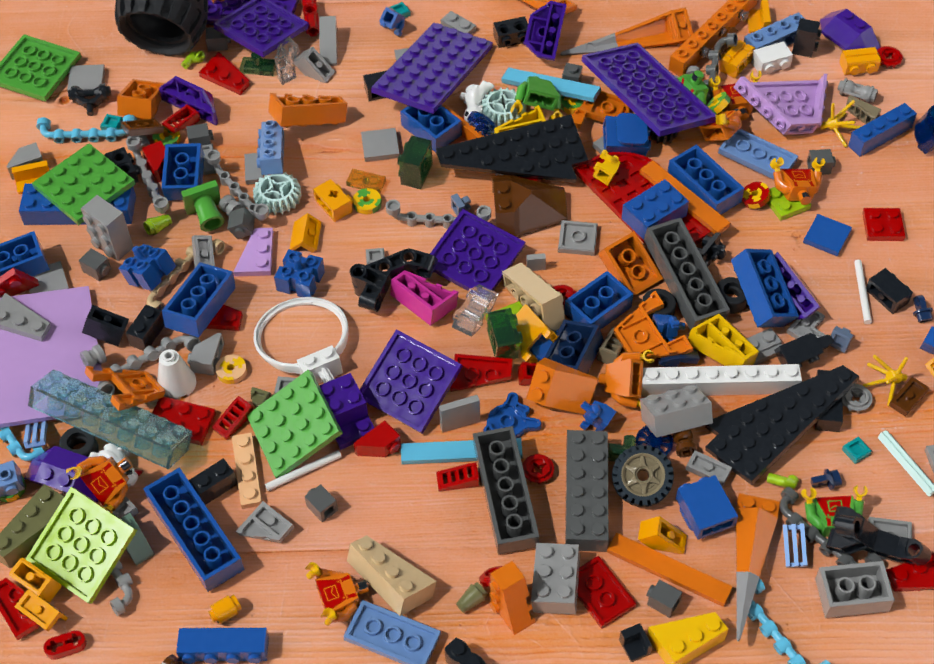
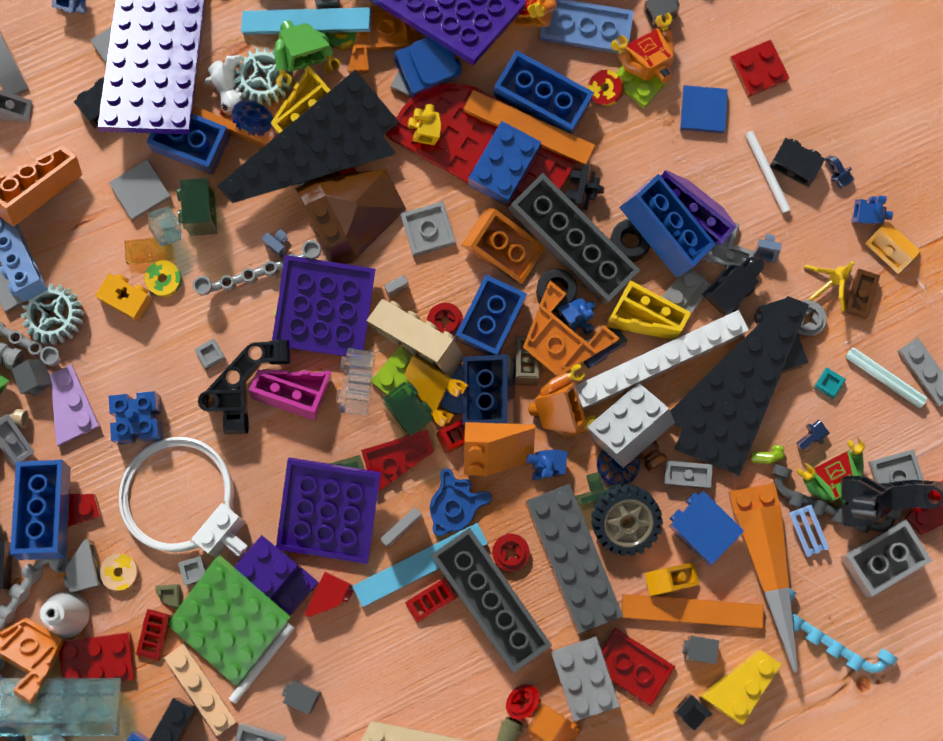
camera: 25 degrees left, 25 degrees up
light orange panel [289,213,322,253] -> none
none -> clear light blue brick [148,206,182,247]

